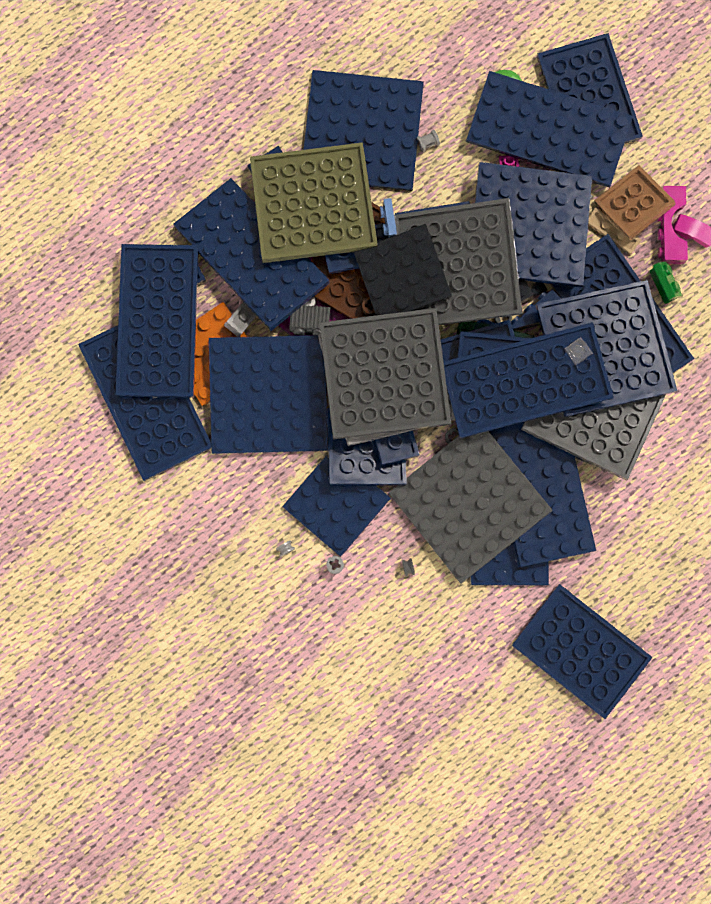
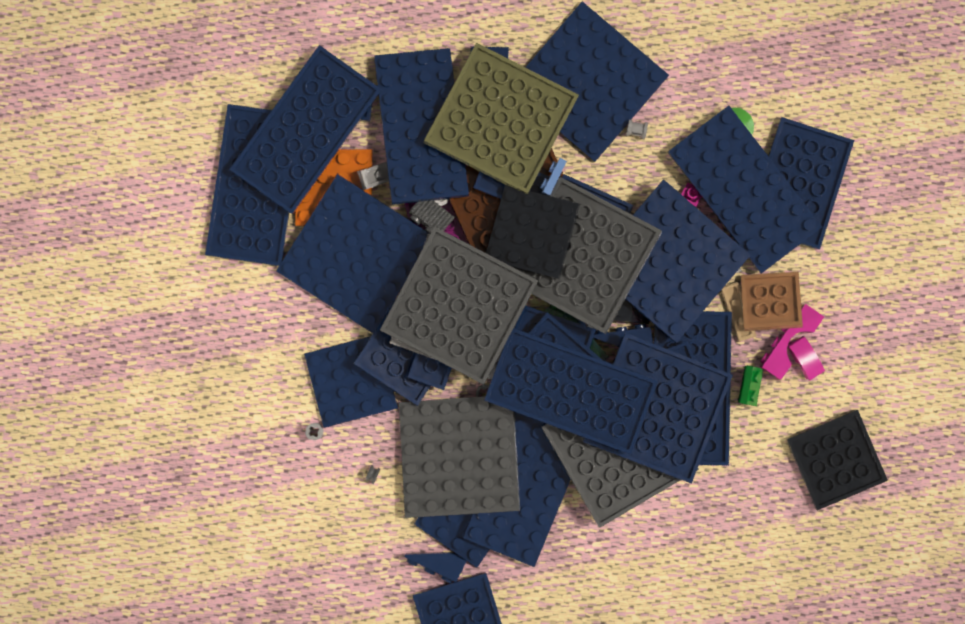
camera: 35 degrees right, 5 degrees up
light grey bush [276,540,295,557] -> none
clear plate [564,337,593,365] -> none
none -> dark blue slope [404,552,466,583]

